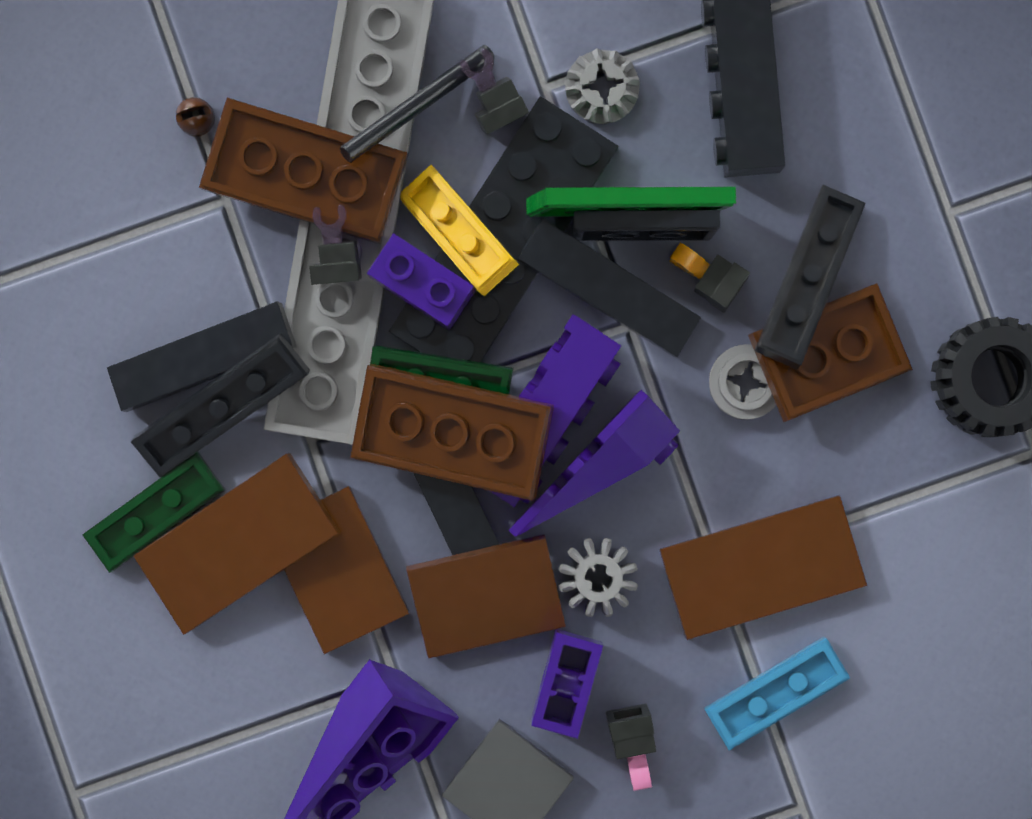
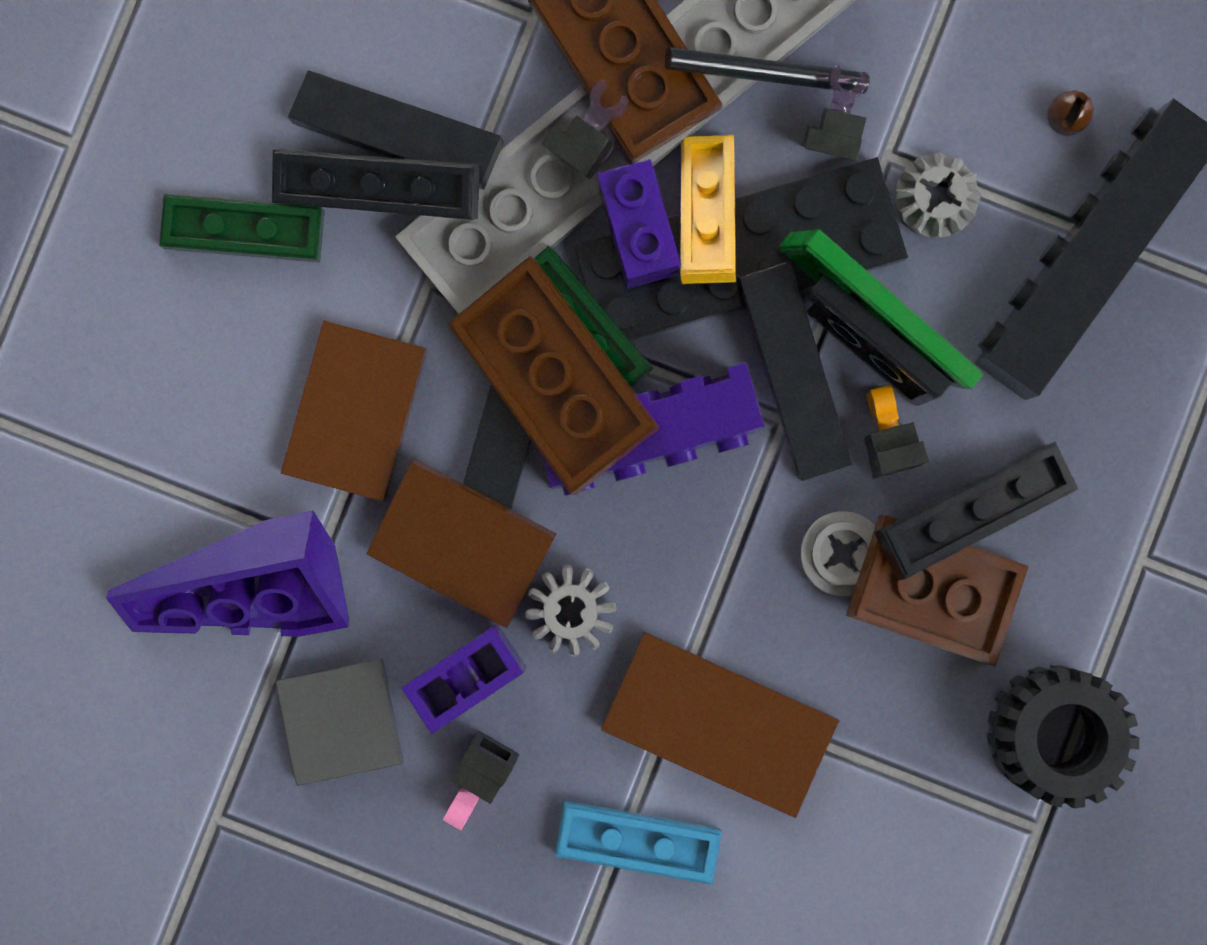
camera: 30 degrees right, 0 degrees up
reddish brown tile [134,453,341,635] -> none
dark purple wedge [508,390,680,537] -> none

